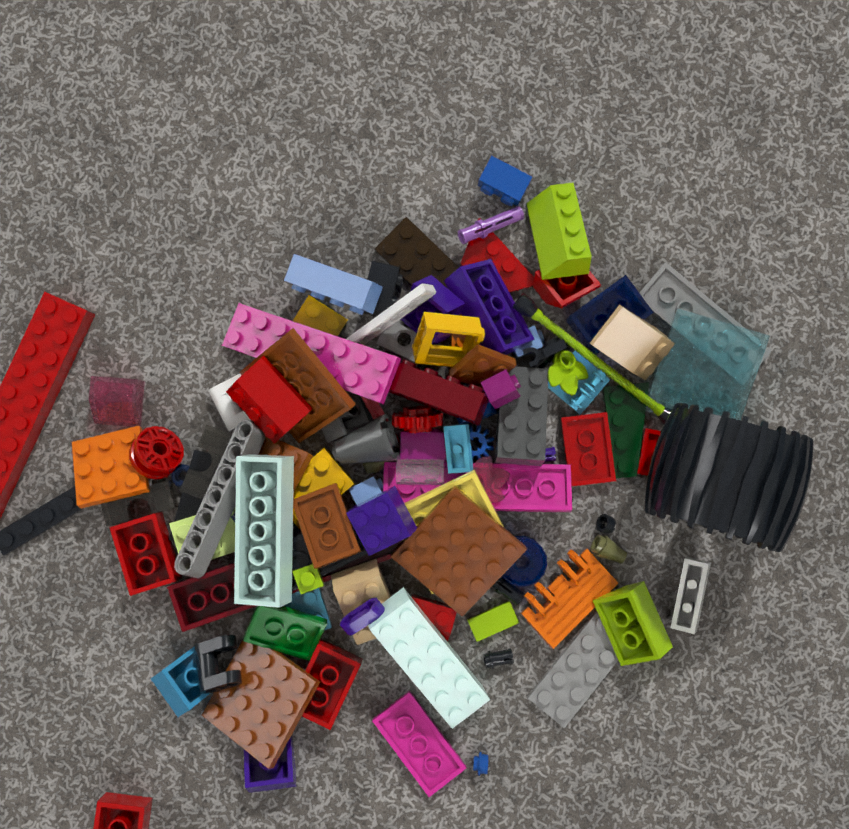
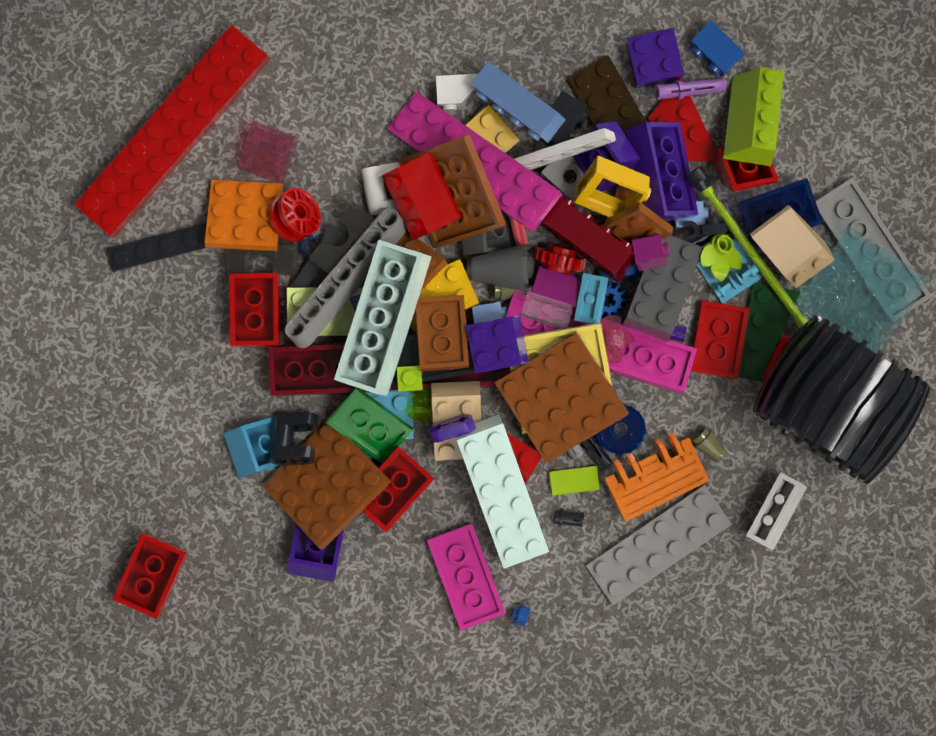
camera: 20 degrees right, 0 degrees up
lime slope [593,581,673,666] -> none
black hinge [596,514,617,534] -> none
none -> clear neon green wheel [408,390,432,422]
none -> white slope [436,74,478,112]
none -> dark purple brick [625,28,684,89]

